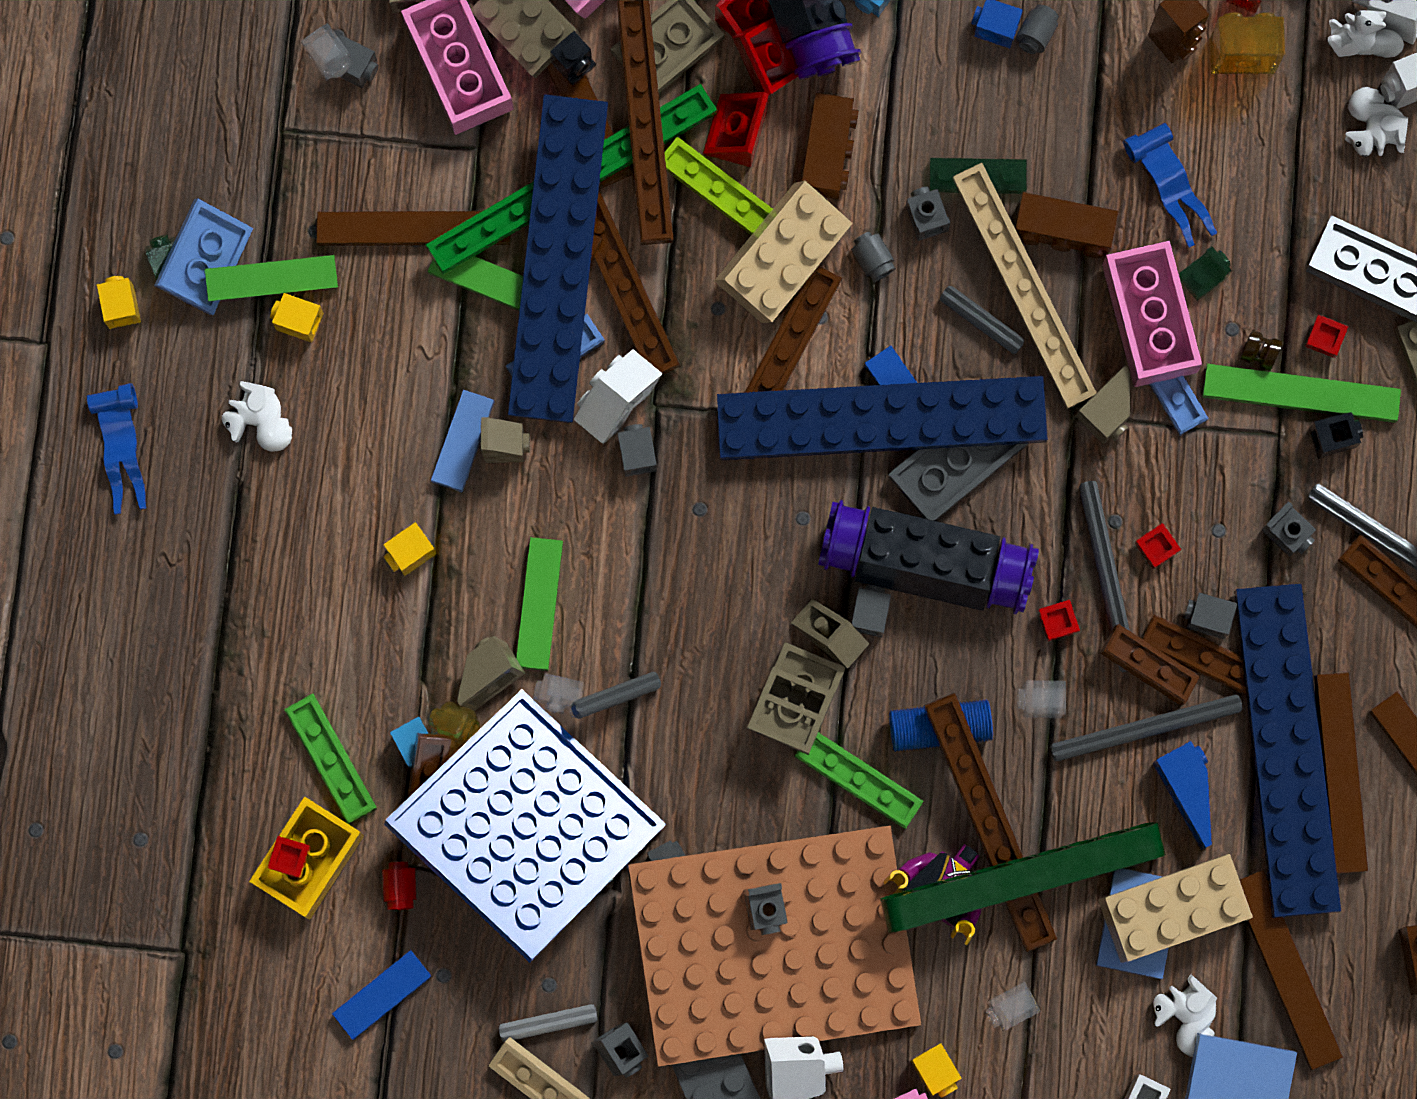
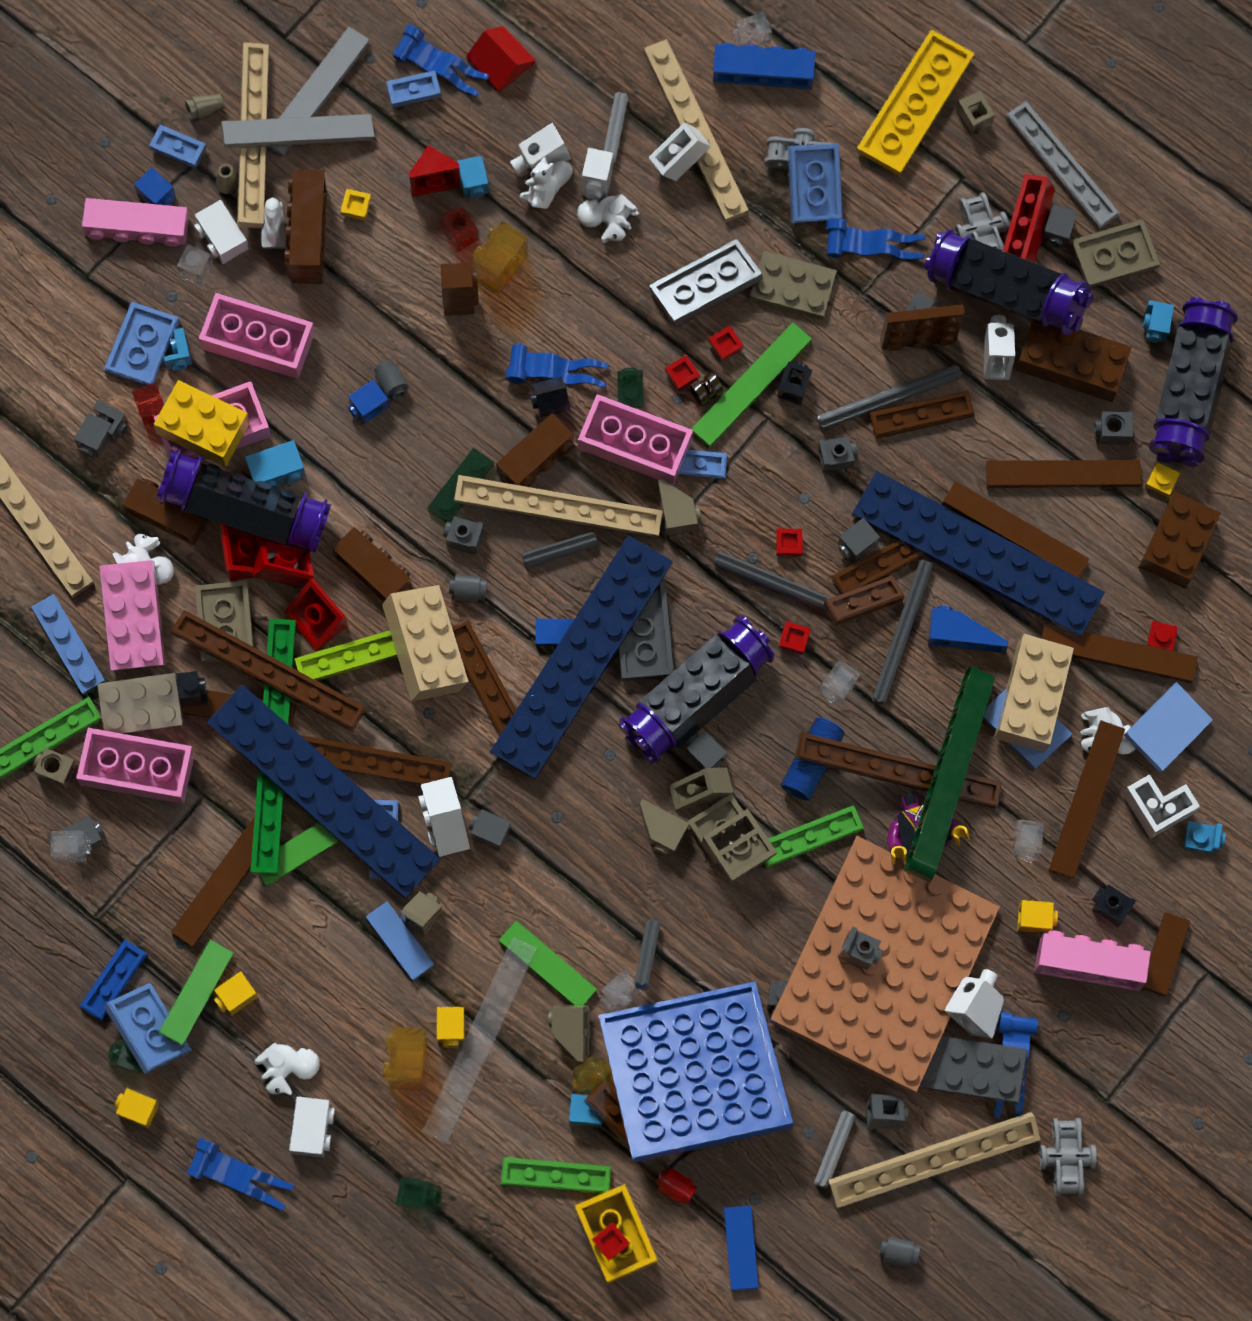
camera: 60 degrees left, 5 degrees down
none -> blue tile [79,939,147,1022]
none -> white brick [289,1097,335,1158]
none -> clear yellow brick [383,1027,427,1091]
none -> clear green bracket [395,1178,442,1213]
none -> clear tile [422,937,537,1144]
none -> black brick [529,377,571,417]
none -> dark tan slope [639,799,689,856]
none -> red plate [665,355,700,391]
none -> reddish brown tile [1048,720,1125,878]
none -> red plate [1147,621,1178,651]

